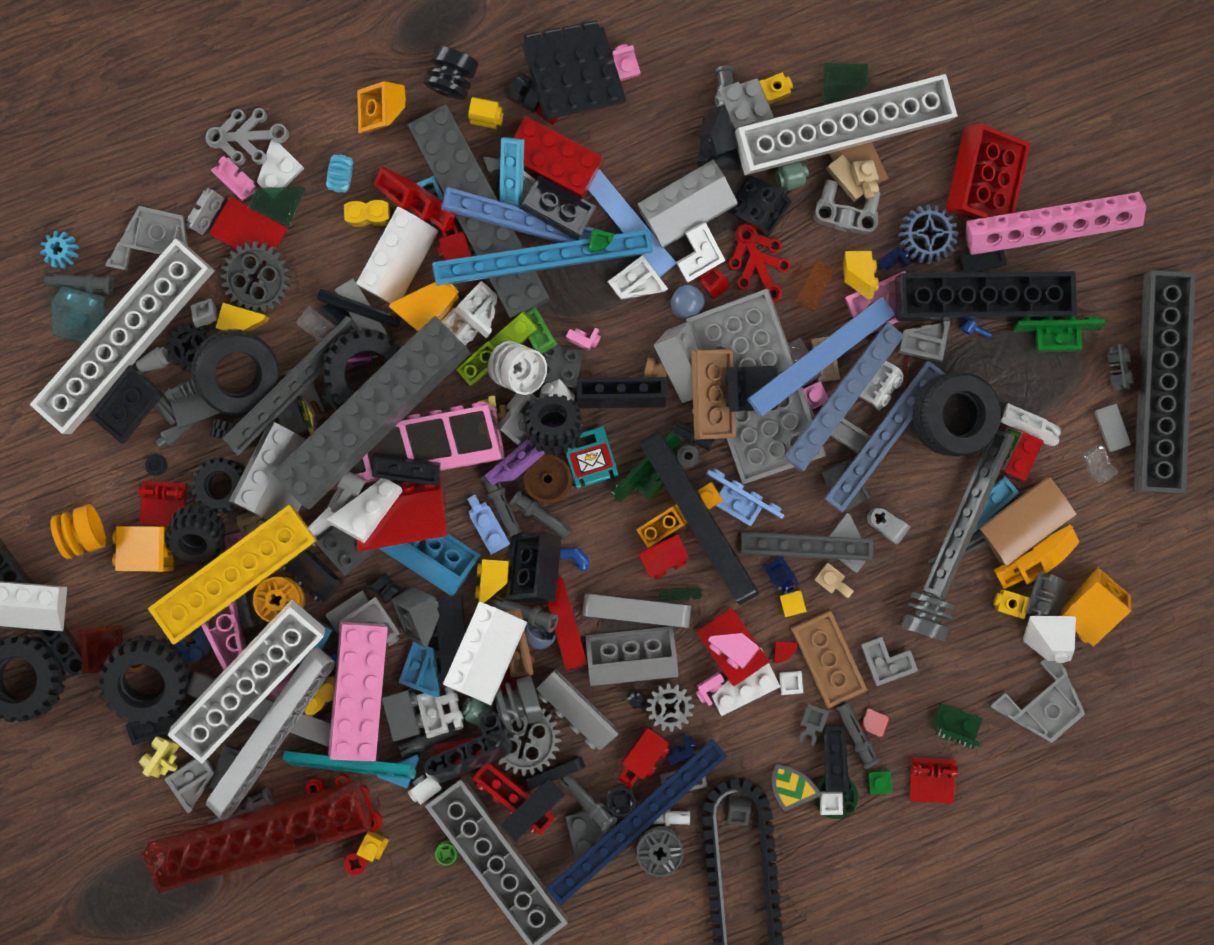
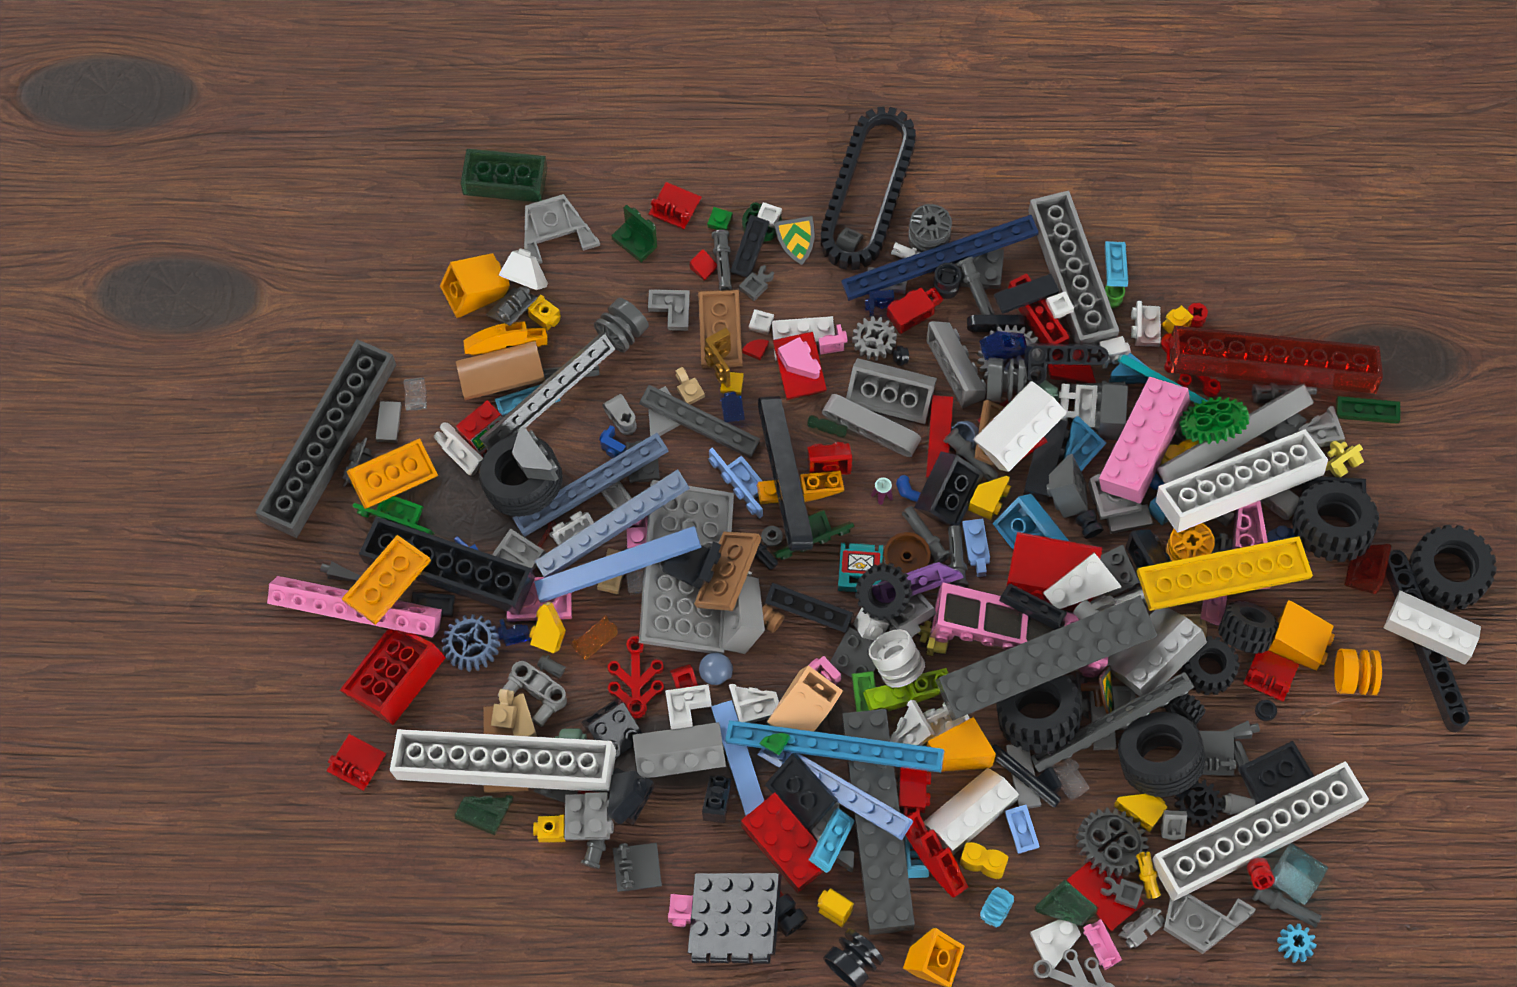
camera: 155 degrees left, 20 degrees down
none -> dark grey piece [320,561,361,582]
none -> red hinge [326,734,386,791]
none -> light orange tile [342,535,431,625]
none -> light orange tile [346,438,438,509]
none -> clear green brick [460,149,548,202]
none -> slope [512,425,559,481]
none -> dark grey pin [537,655,566,679]
none -> blue bracket [599,425,626,458]
none -> dark grey hinge [613,843,662,892]
none -> black slope [702,775,731,823]
none -> pearl gold bracket [704,328,731,388]
none -> light nougat slope [767,665,843,732]
none -> piece [871,478,893,505]
none -> clear blue slope [979,331,1027,360]
none -> light blue plate [1005,805,1040,854]
none -> white tile [1046,291,1074,319]
none -> dark grey plate [1100,877,1143,909]
none -> medium azure tile [1104,241,1128,287]
none -> white bracket [1131,301,1161,347]
none -> yellow pin [1136,852,1161,899]
none -> green gear [1179,397,1250,444]
none -> red wheel [1247,858,1275,890]
none -> dark green plate [1336,396,1400,424]

